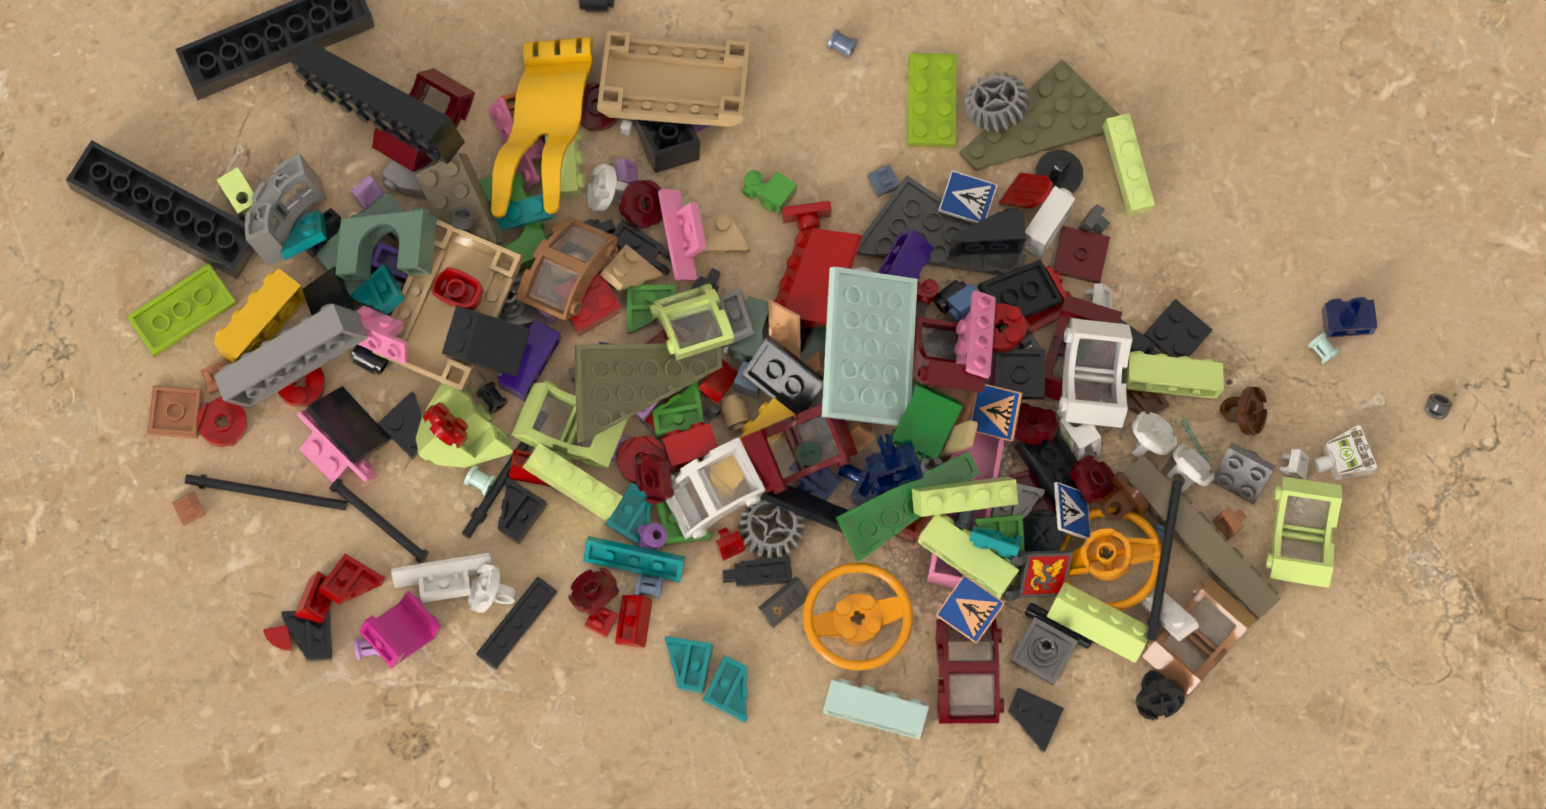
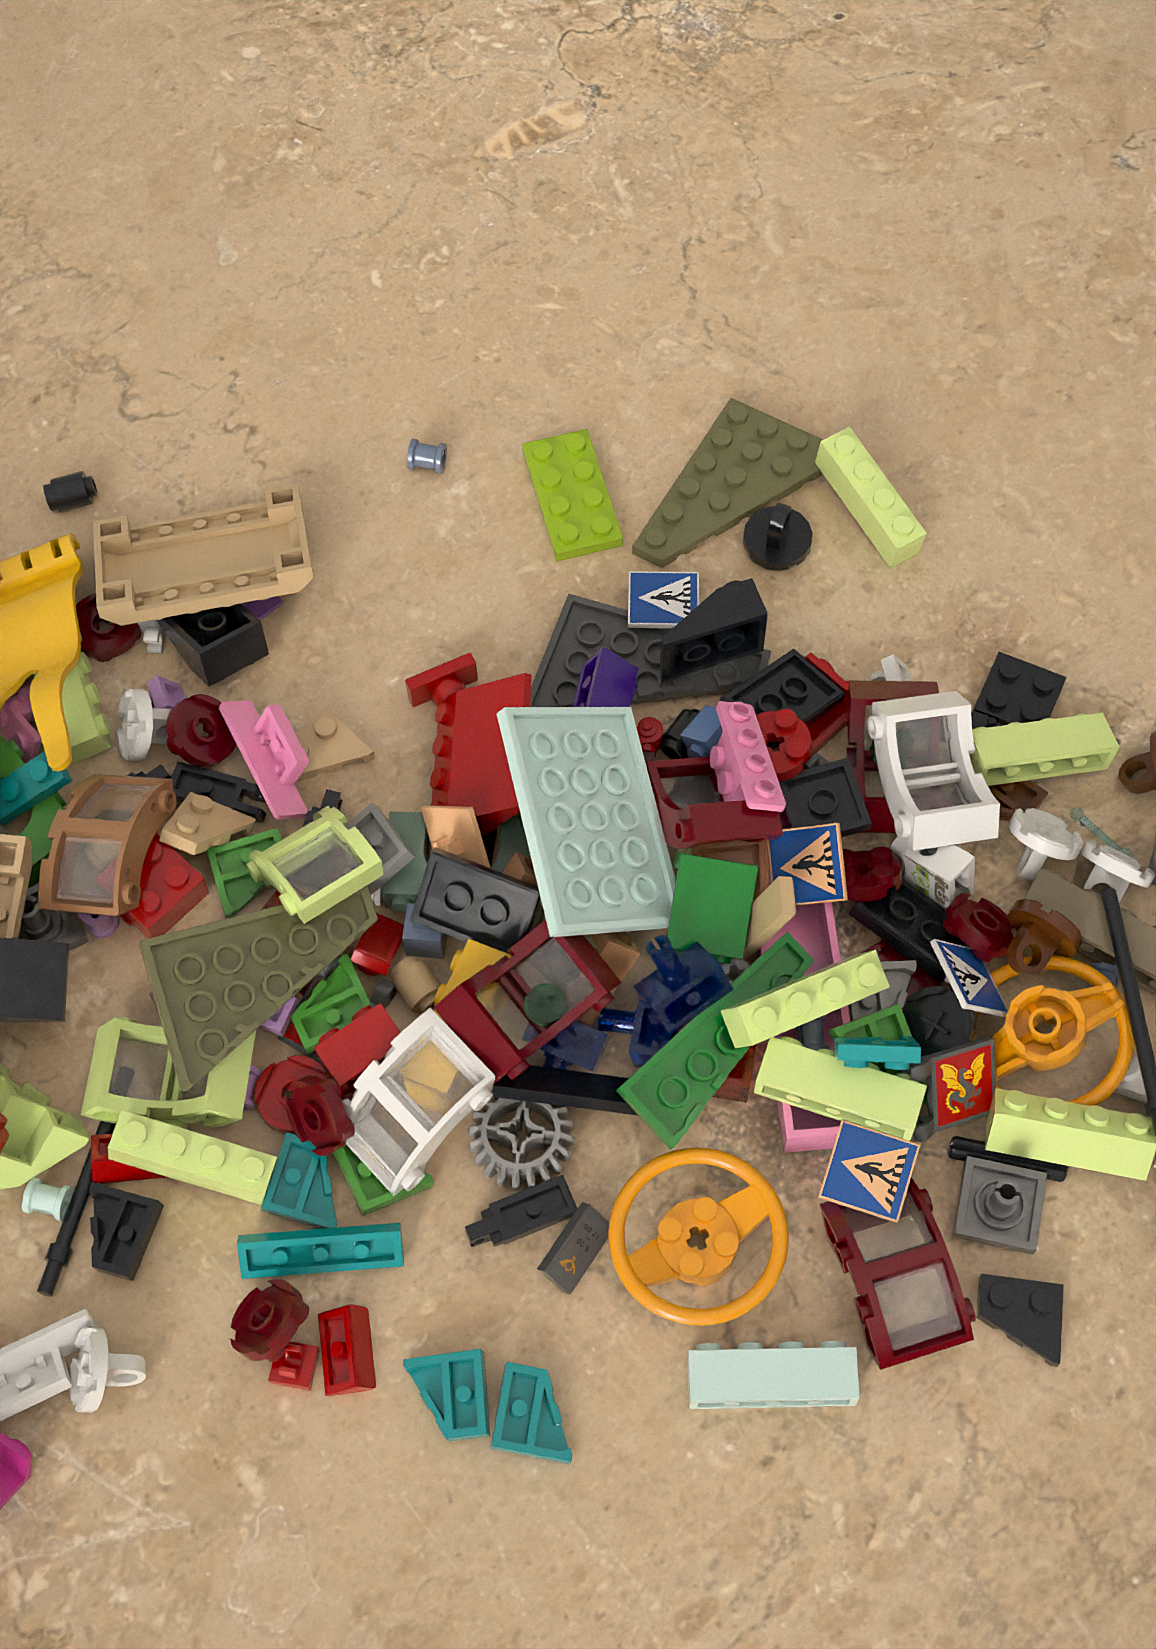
camera: 10 degrees left, 10 degrees down
black bush [476,381,508,414] -> none
black tile [476,576,558,670] -> none
dark purple brick [497,320,561,401] -> none
sand blue bush [635,573,663,599] -> none
medium lavender brick [637,523,667,549] -> none
red tile [715,527,745,561] -> none
bright green brick [742,170,797,214] -> none
sand blue tile [868,164,900,197] -> none
light grey gear [964,71,1030,133] -> none
red window [999,172,1053,209] -> none
white window [1023,186,1076,260] -> none
dark red plate [1053,226,1110,284] -> none
dark grey tile [1078,204,1110,234] -> none

